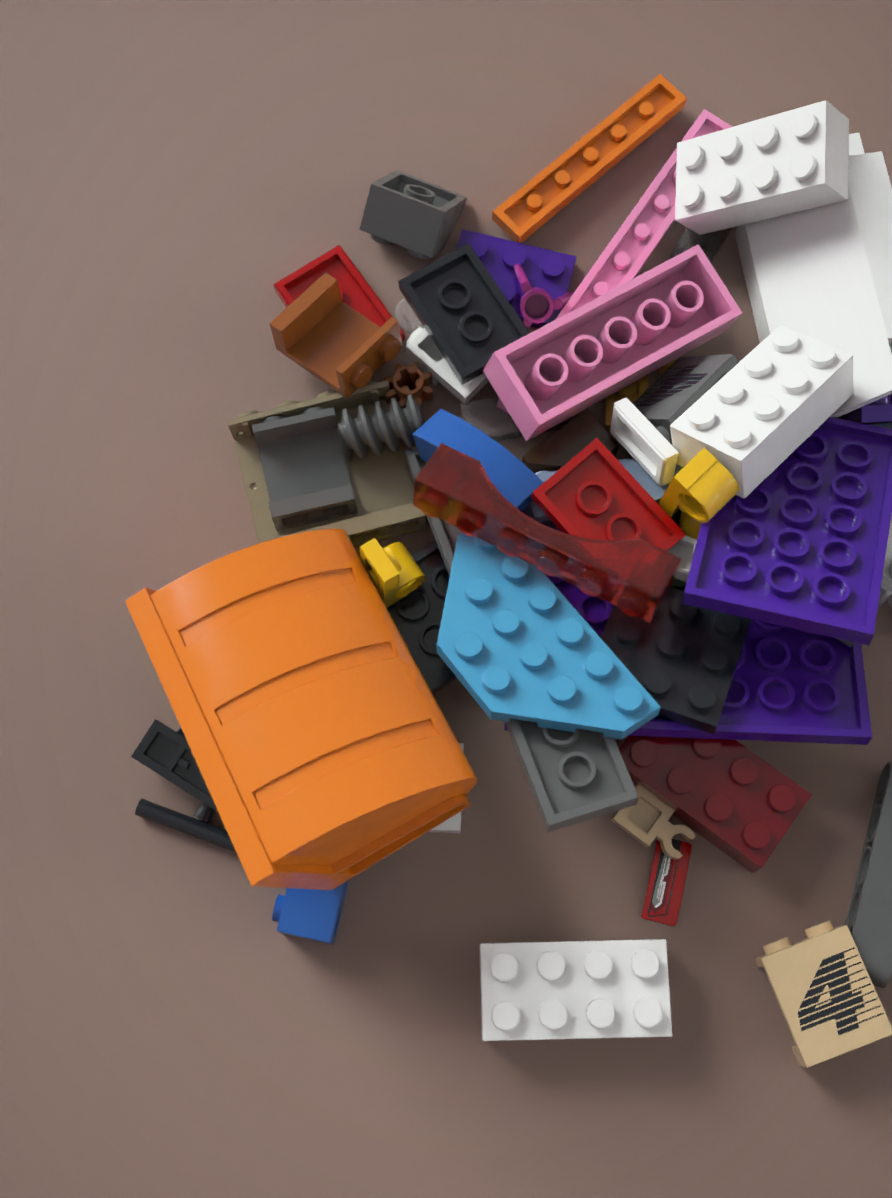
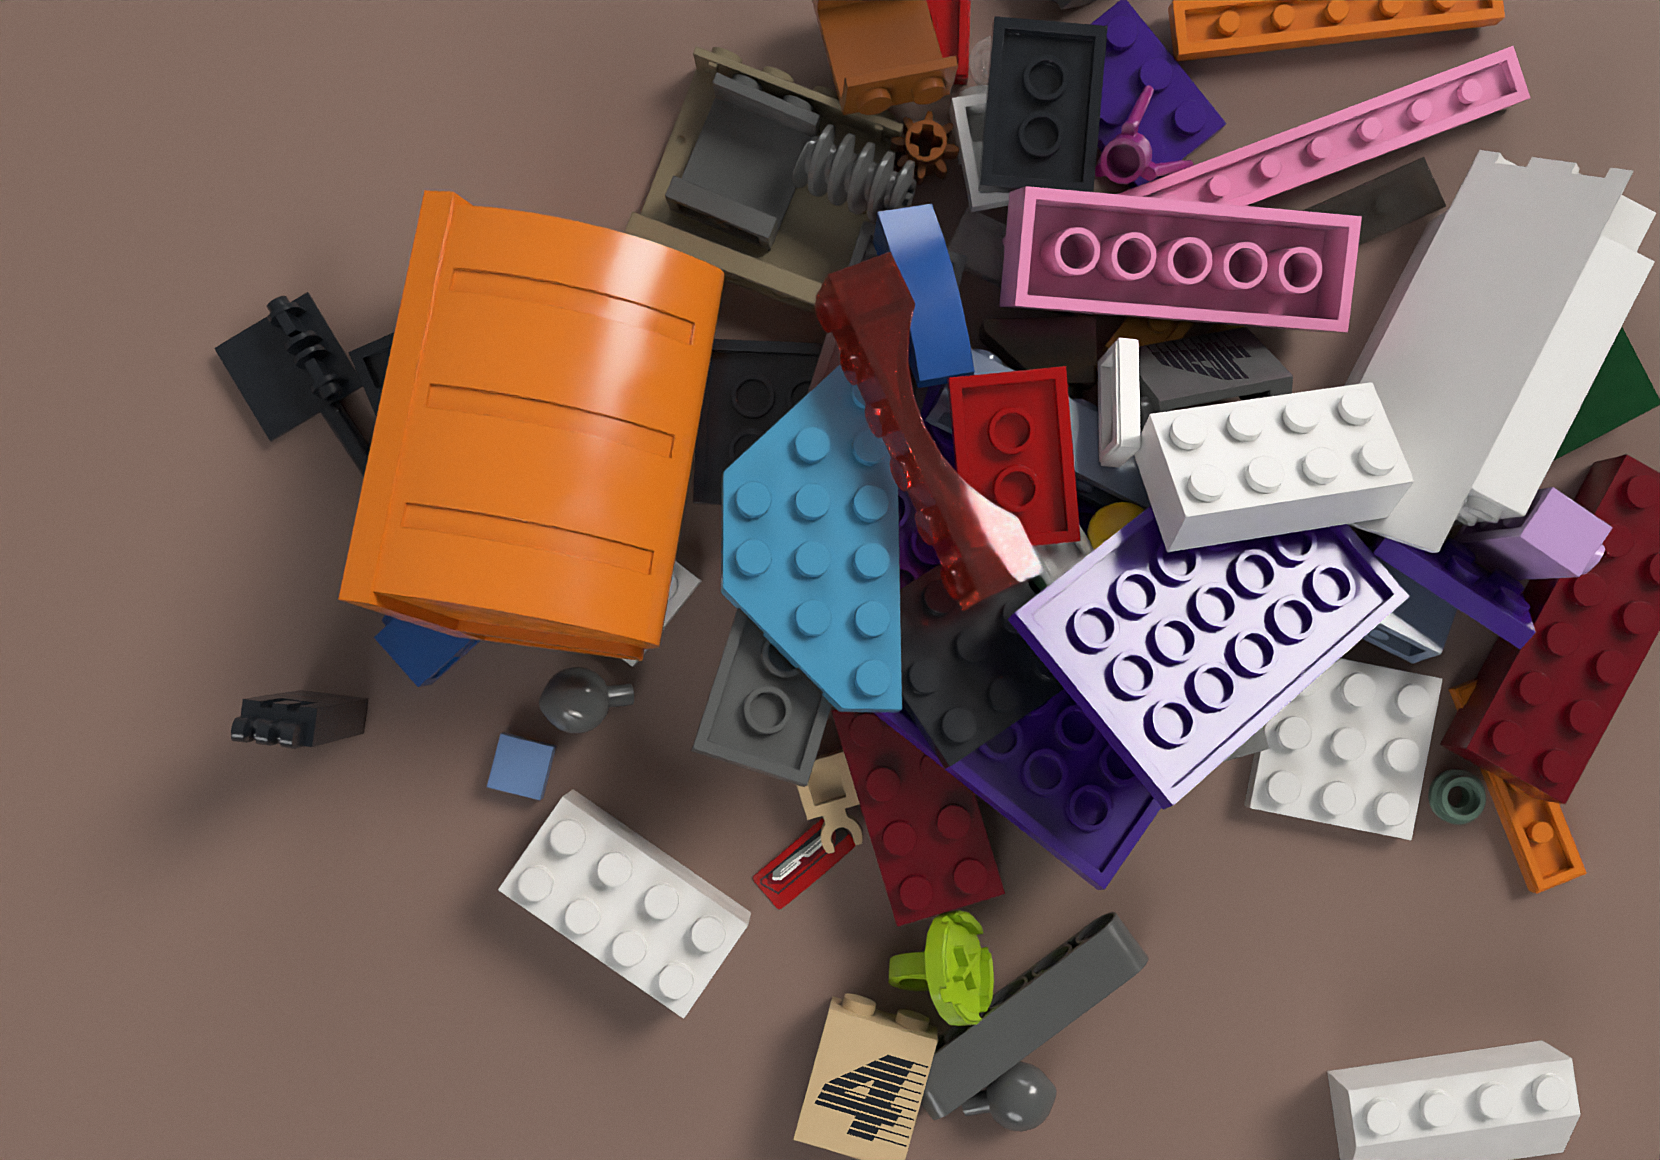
camera: 30 degrees right, 15 degrees up
yellow plate [360,538,426,608] -> none
yellow plate [659,448,739,523] -> none
white brick [675,100,849,235] -> none
none -> black hinge [214,292,363,442]
none -> black hinge [231,690,369,749]
none -> medium blue tile [487,732,557,800]
none -> dark grey piece [539,667,634,734]
none -> lime tile [888,910,994,1026]

